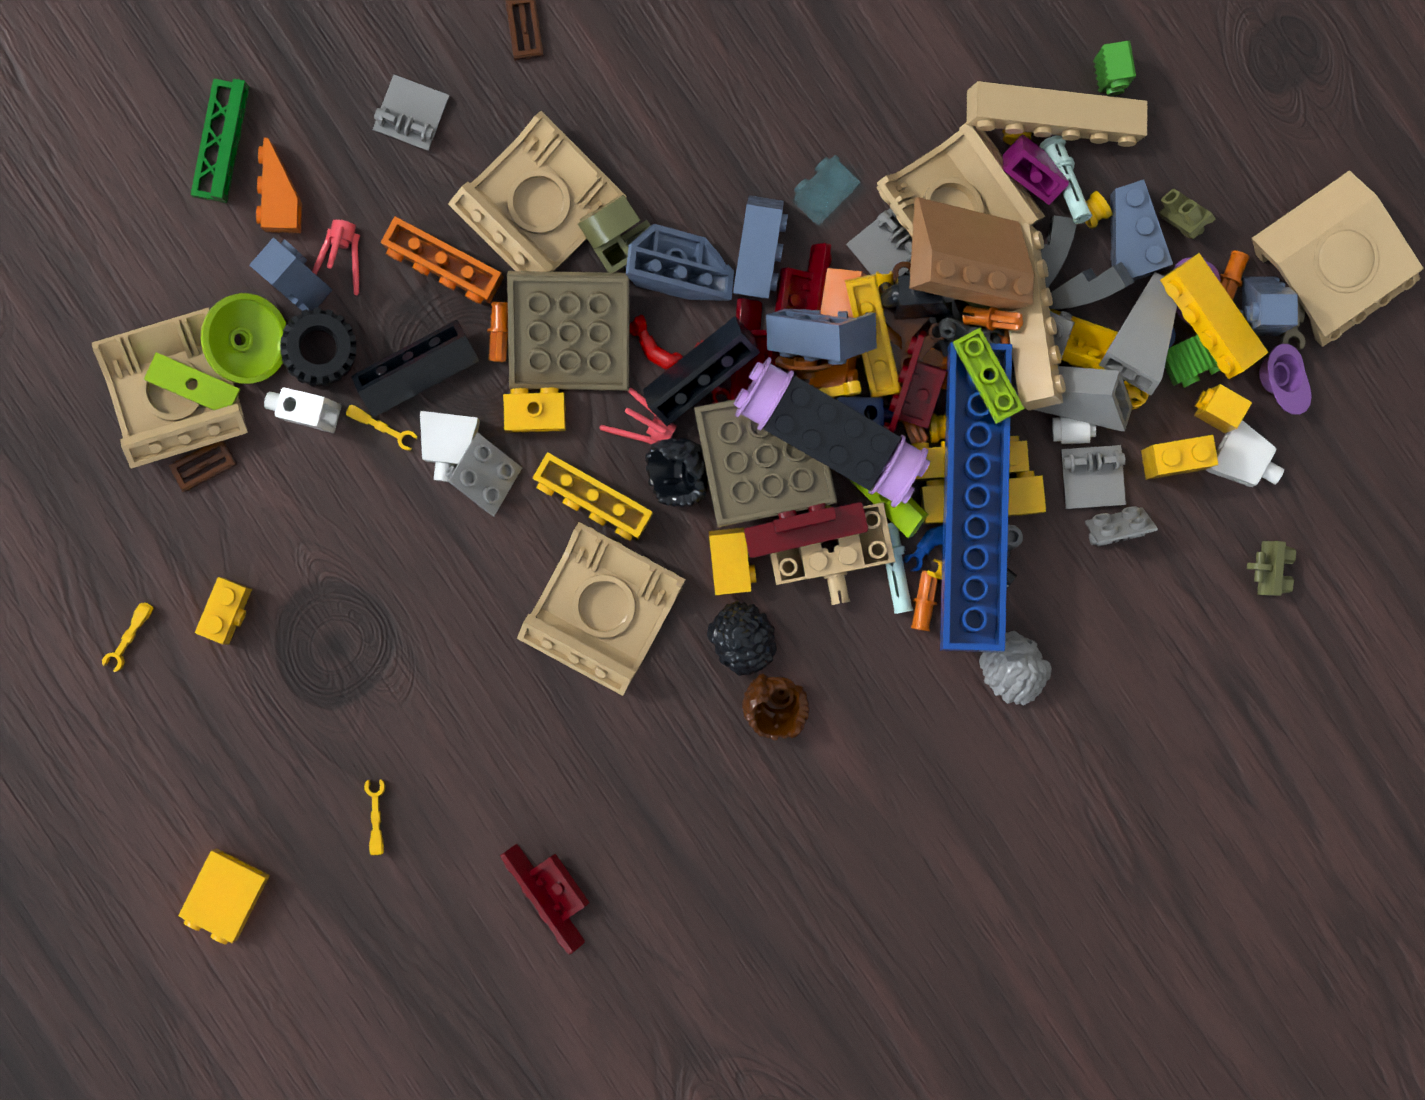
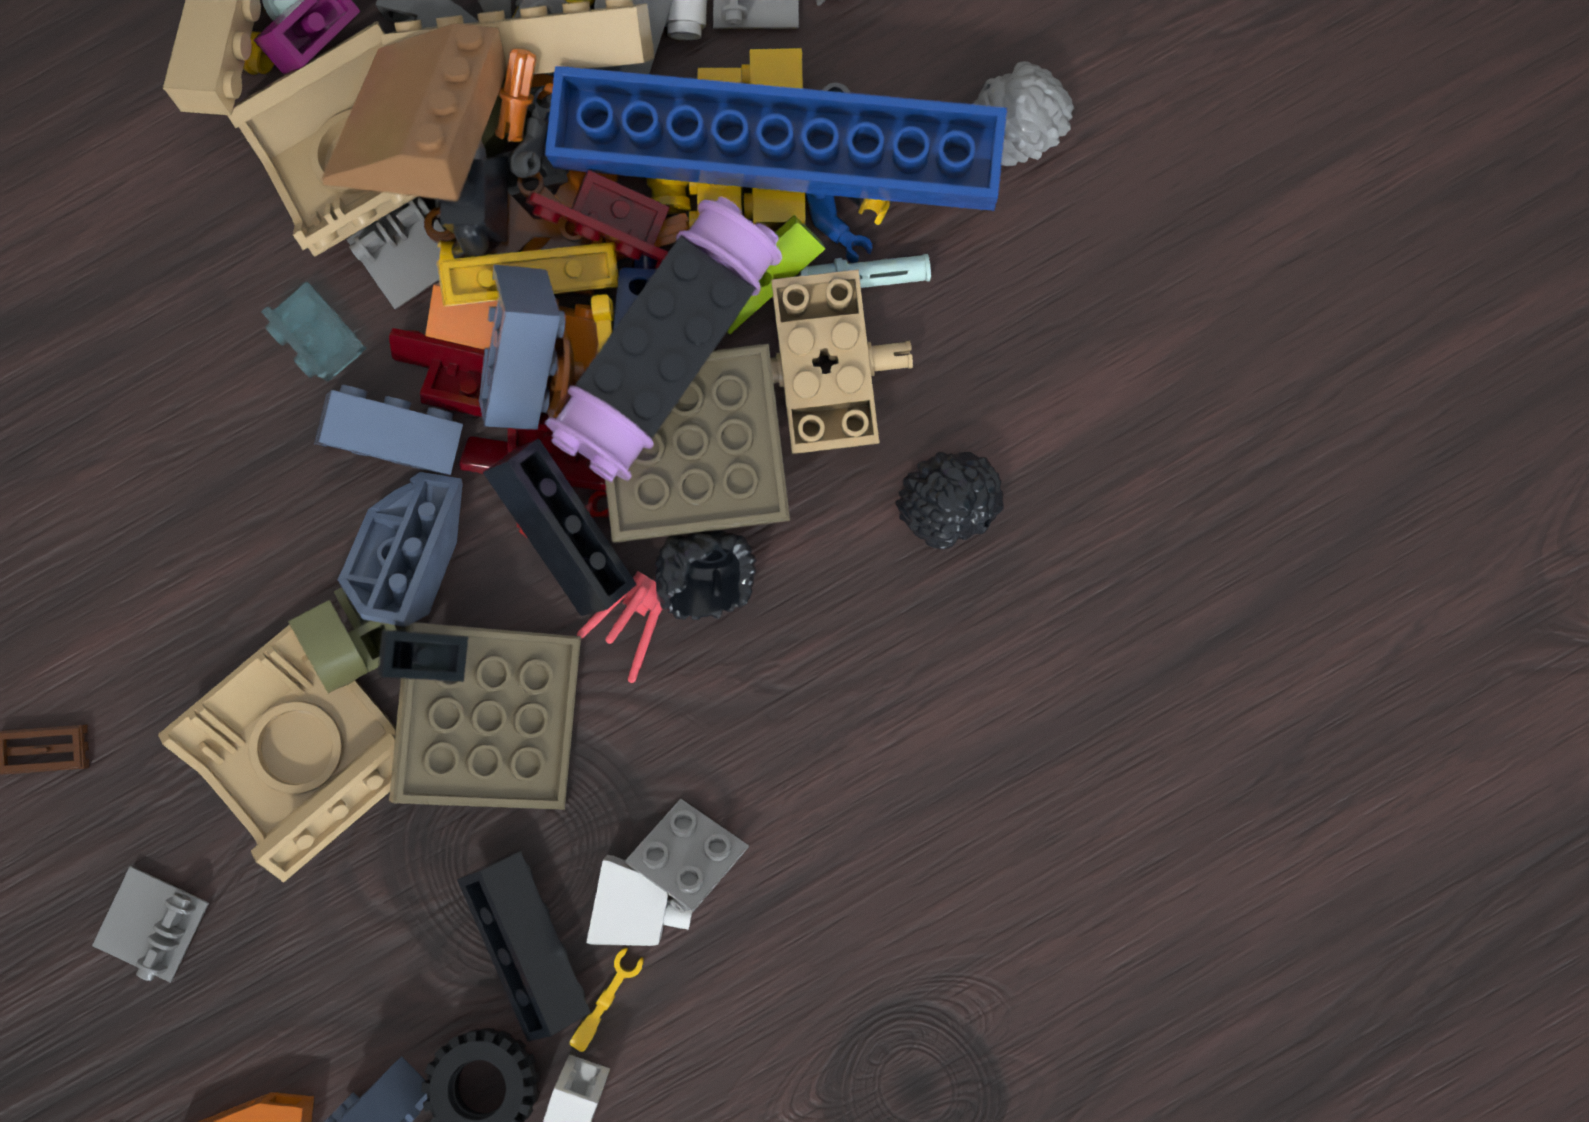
camera: 85 degrees left, 0 degrees up
coral plant [312,220,360,296] -> none
yellow piece [364,779,386,855] -> none
orange brick [380,216,504,305] -> none
orange axle [487,302,508,362] -> none
dark red bracket [500,844,590,955] -> none
yellow brick [503,387,566,433] -> none
tan panel [517,522,686,696] -> none
yellow brick [532,452,653,541] -> none
red arm [629,315,683,371] -> none
yellow brick [709,528,756,595] -> none
reddish brown hair [742,673,810,741] -> none
dark red bracket [744,502,868,558] -> none
orange axle [911,571,938,632] -> none
lime tile [952,328,1024,424] -> none
none -> black slope [378,630,468,682]

